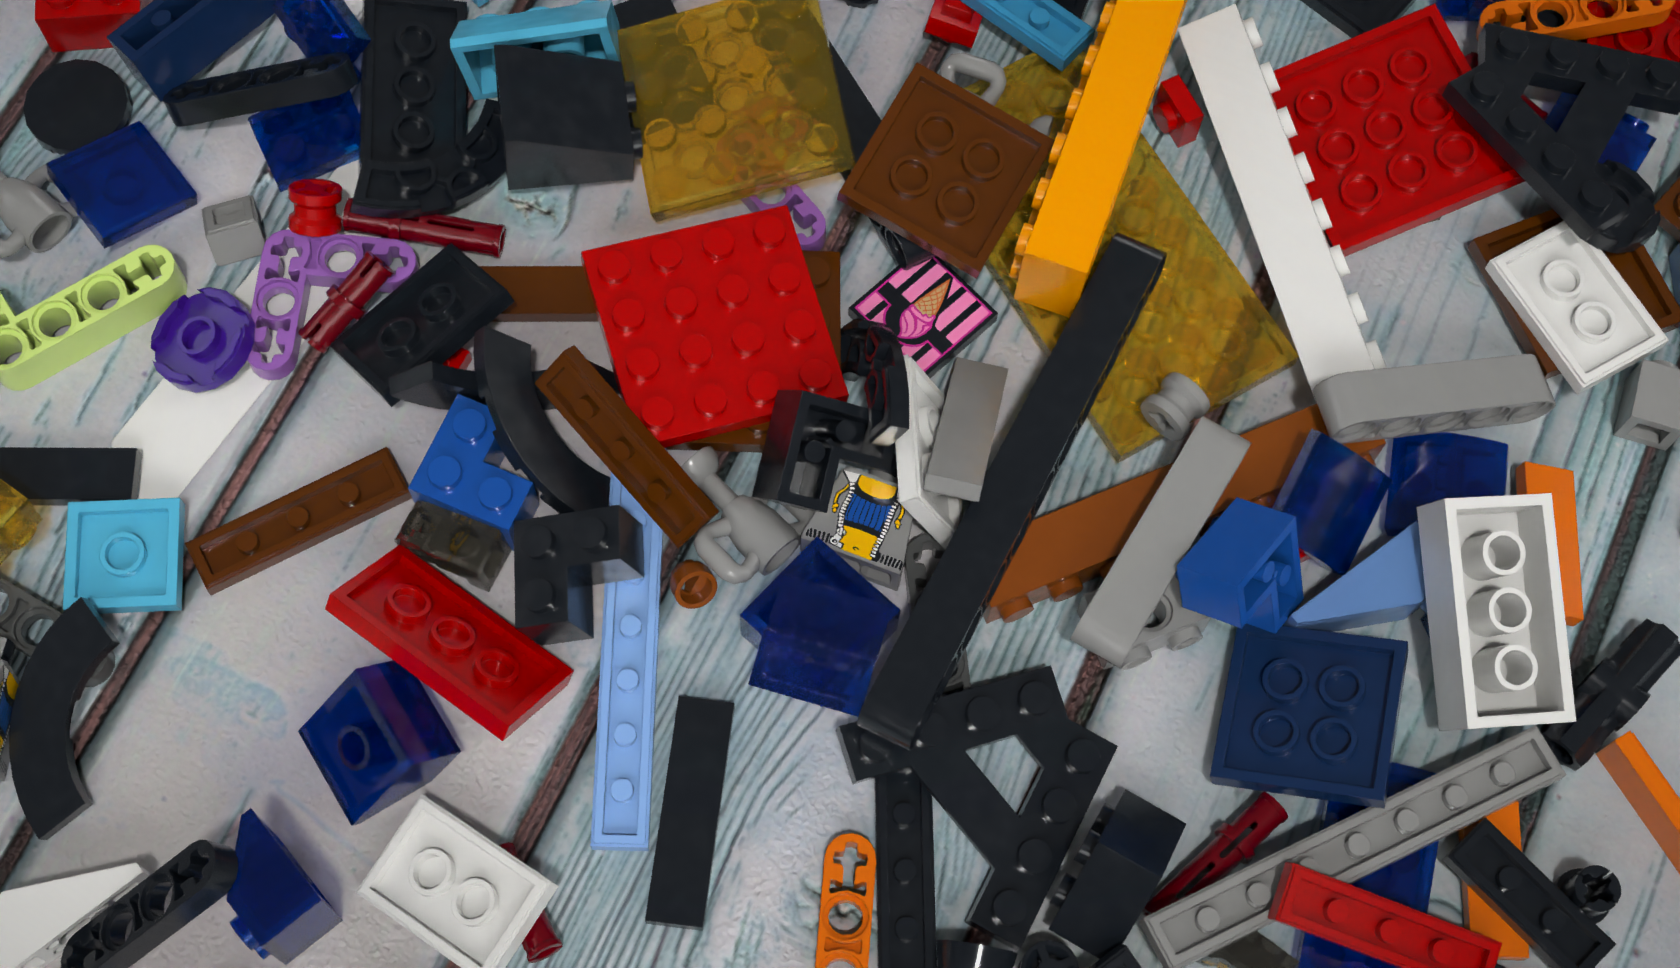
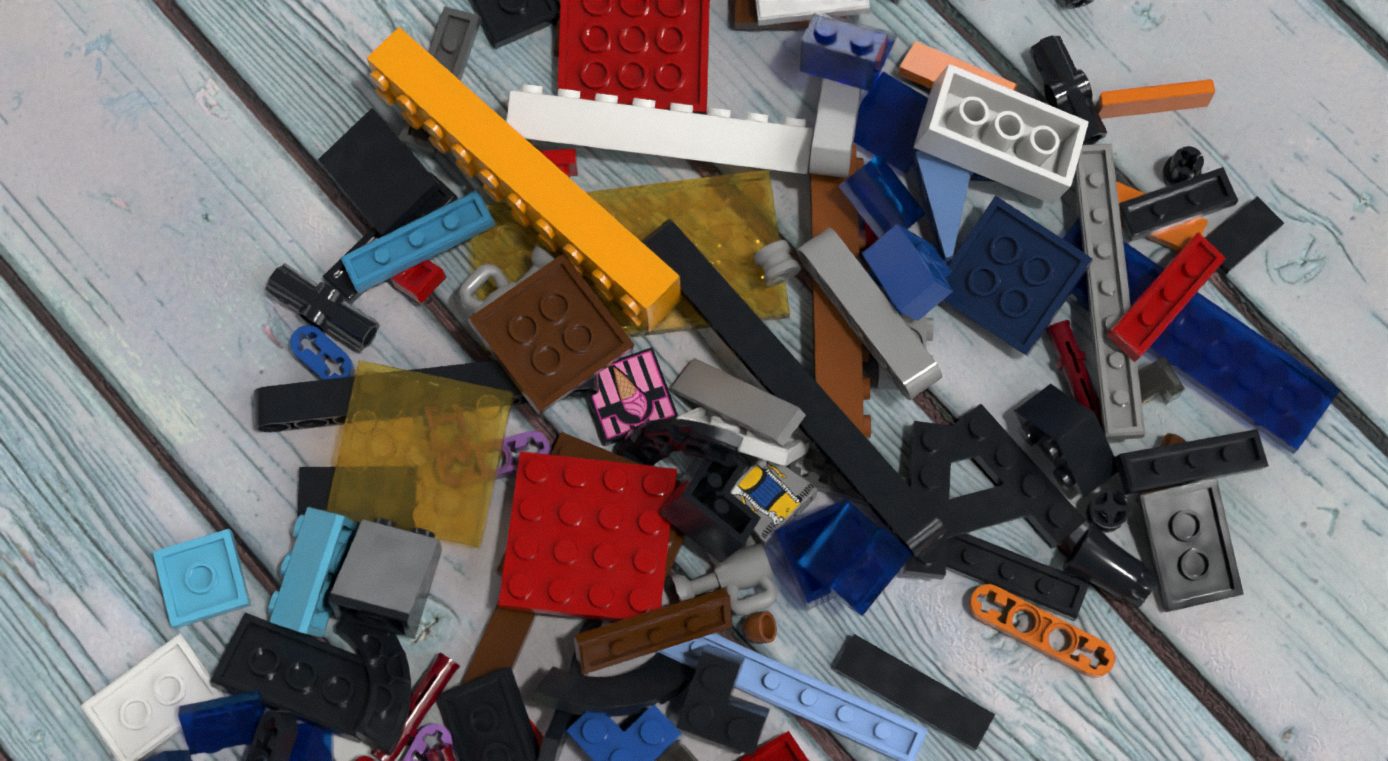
camera: 60 degrees left, 5 degrees up
none -> clear blue slope [800,13,897,92]

